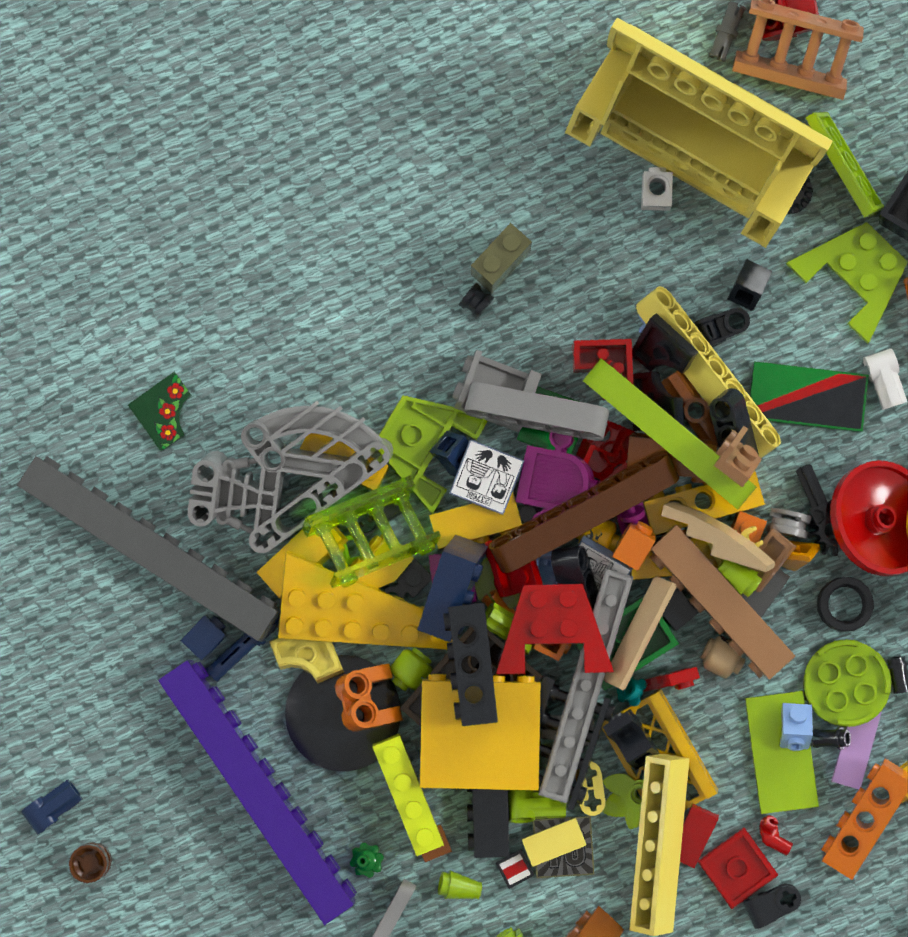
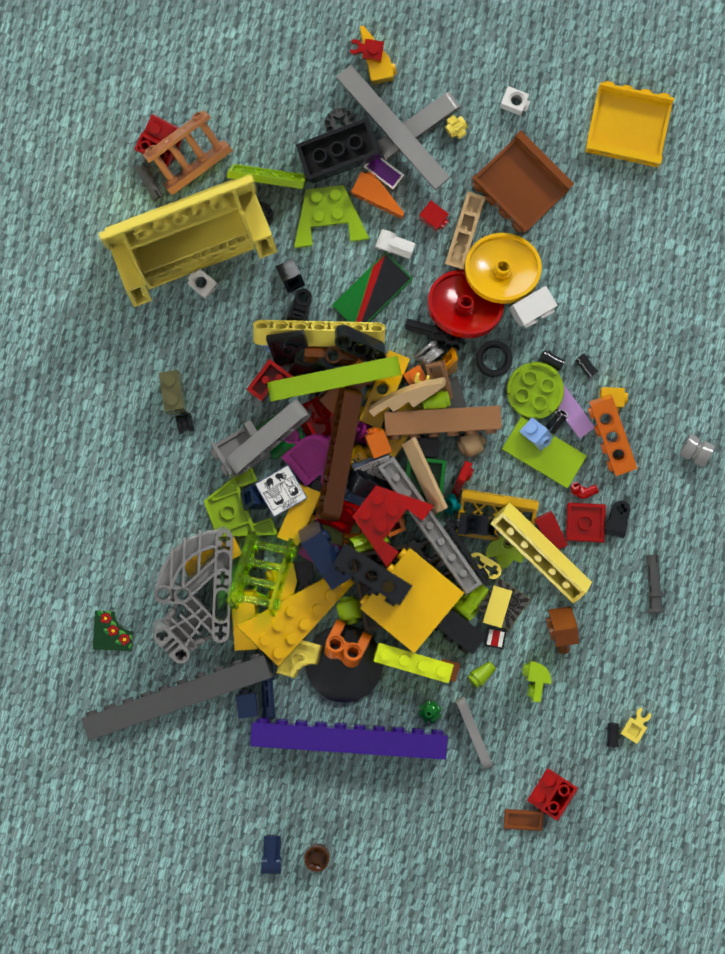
camera: 55 degrees left, 0 degrees up
medium nougat bracket [714,426,762,487] -> none

